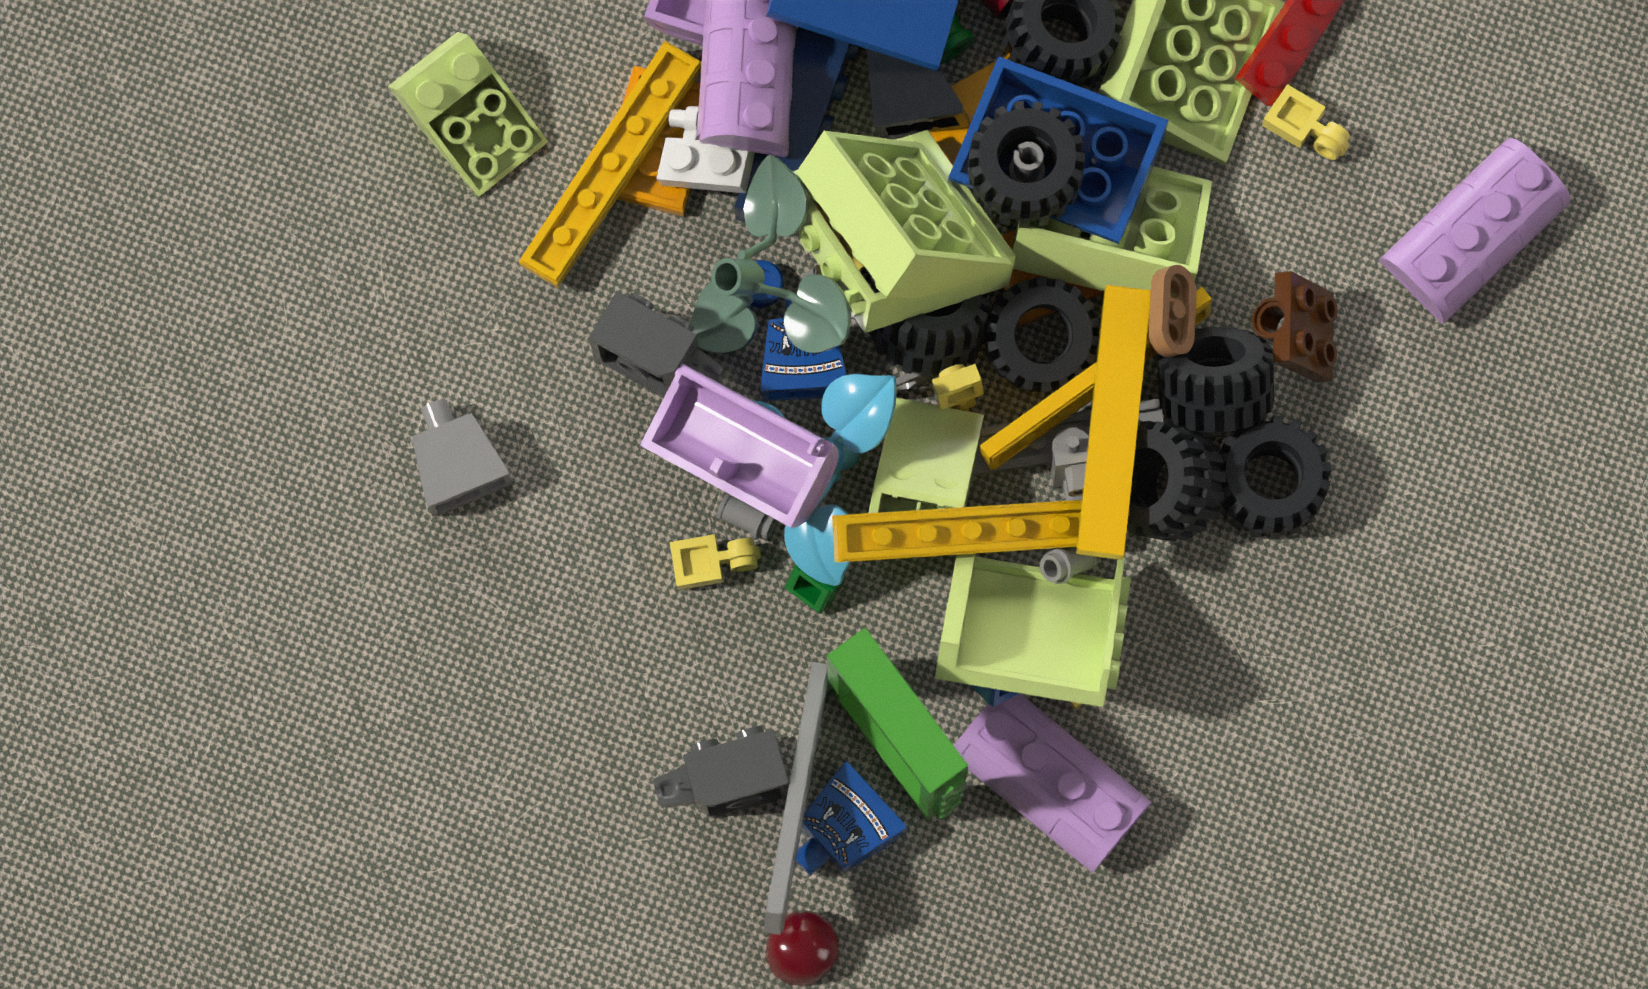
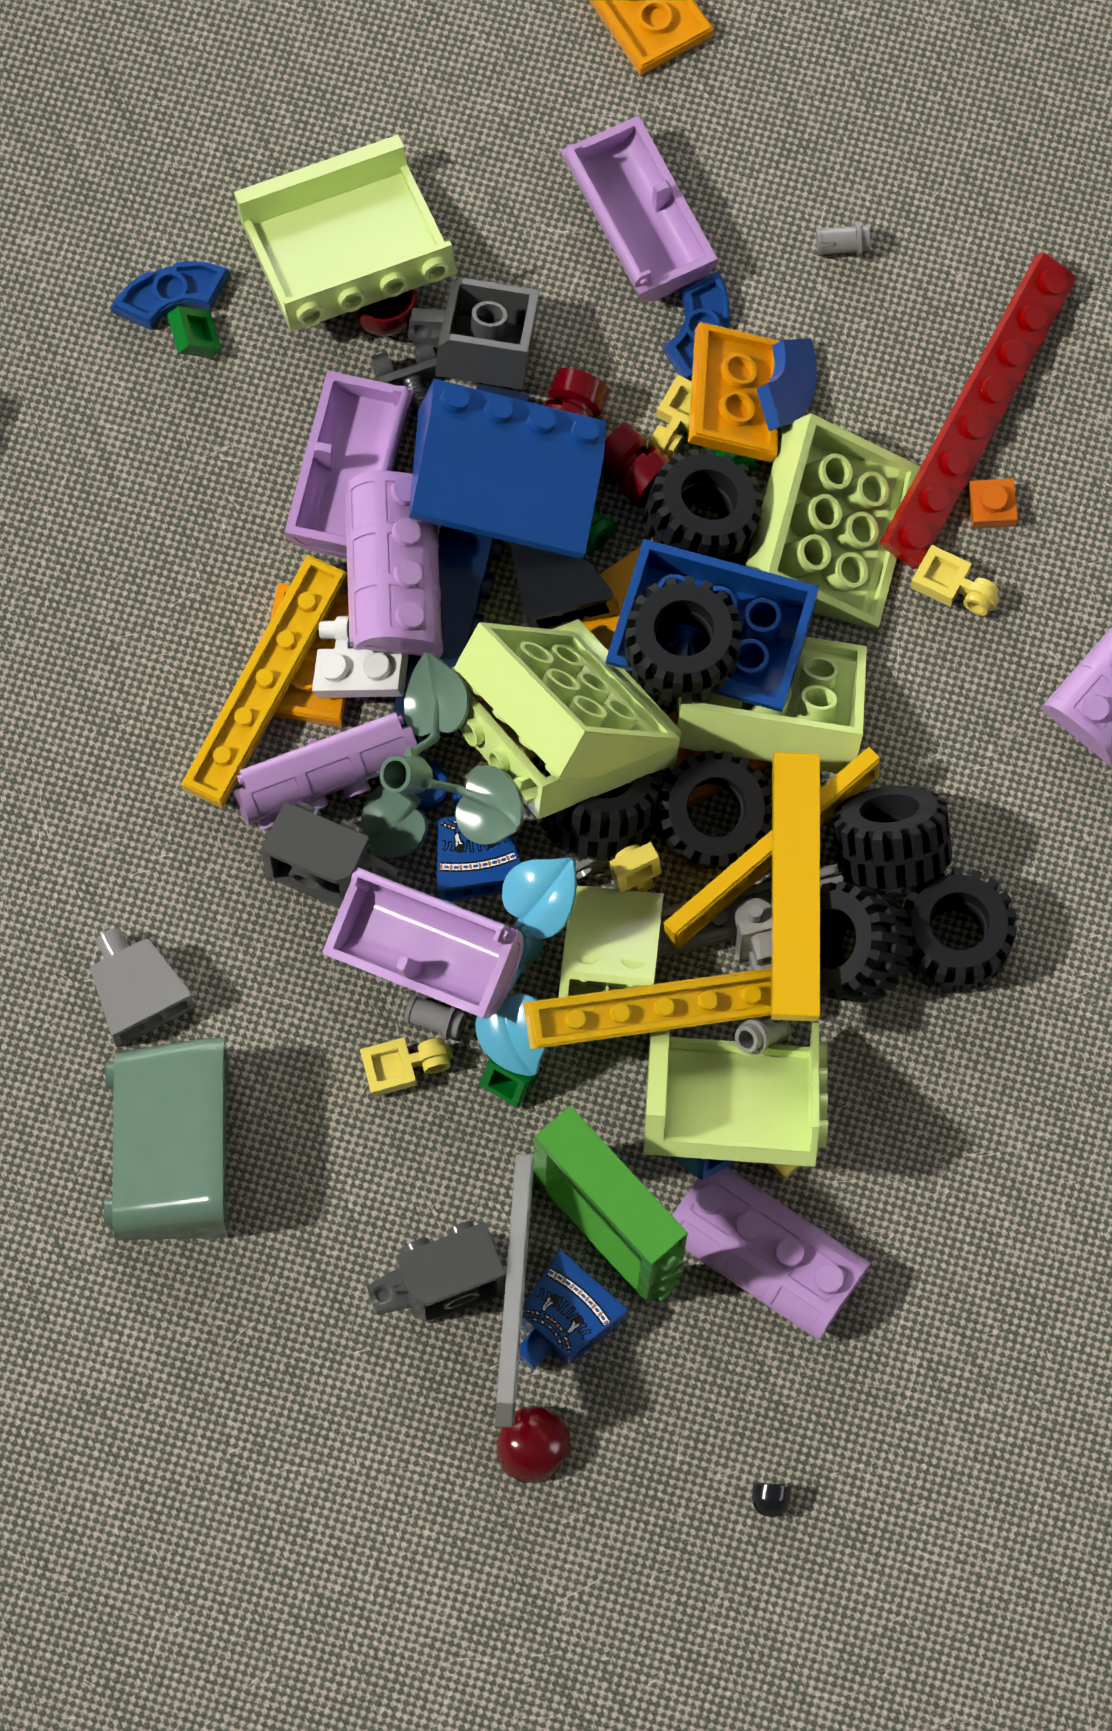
camera: 10 degrees left, 5 degrees down
yellowish green slope [388,32,548,197] -> none
light grey pin [1009,142,1045,183] -> none
medium nougat plate [1149,265,1196,358] -> none
reddish brown plate [1252,271,1337,383] -> none
none -> sand green windscreen [104,1038,229,1240]
none -> lavender container [232,712,420,831]
none -> orange plate [968,478,1018,529]

